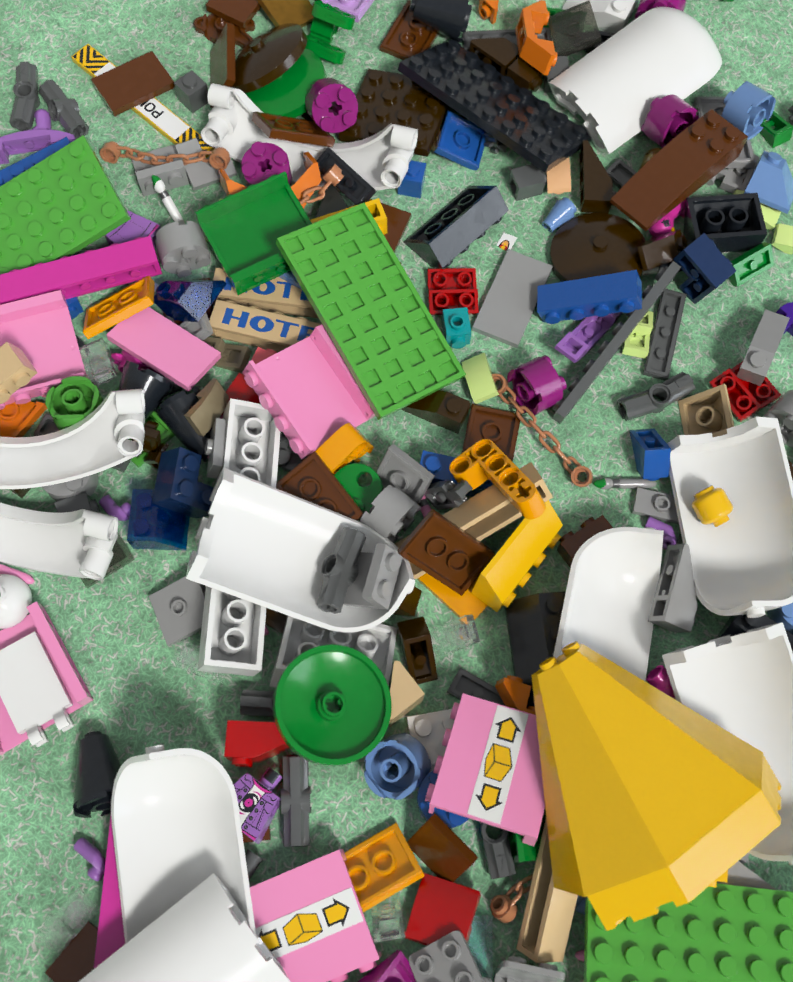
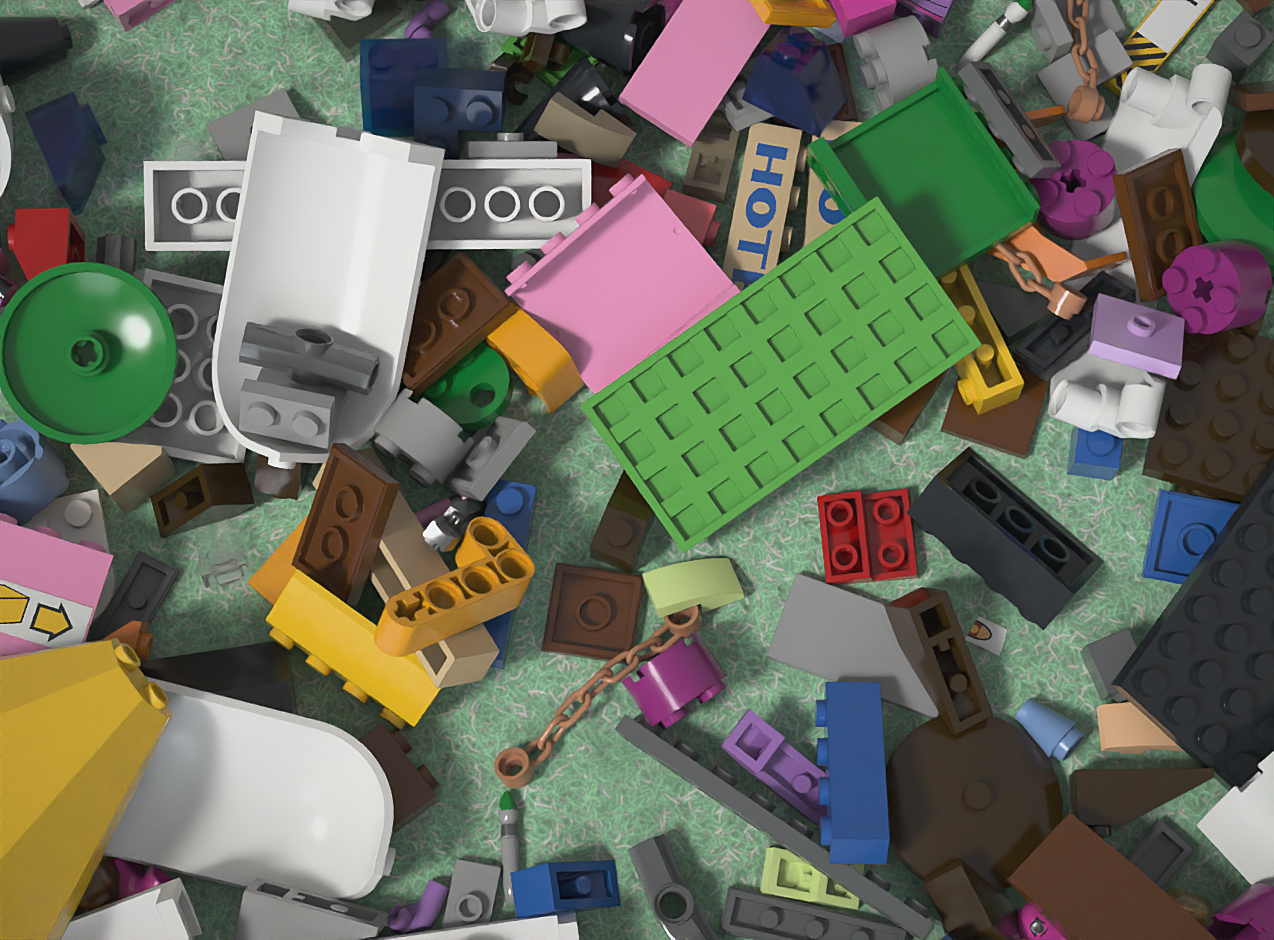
camera: 90 degrees right, 5 degrees up
teal brick [441,307,472,349] -> none
none -> clear blue slope [24,92,108,216]
none -> dark brown slope [884,587,993,734]
none -> dark grey plate [957,61,1062,178]
none -> lavender plate [1088,293,1185,379]

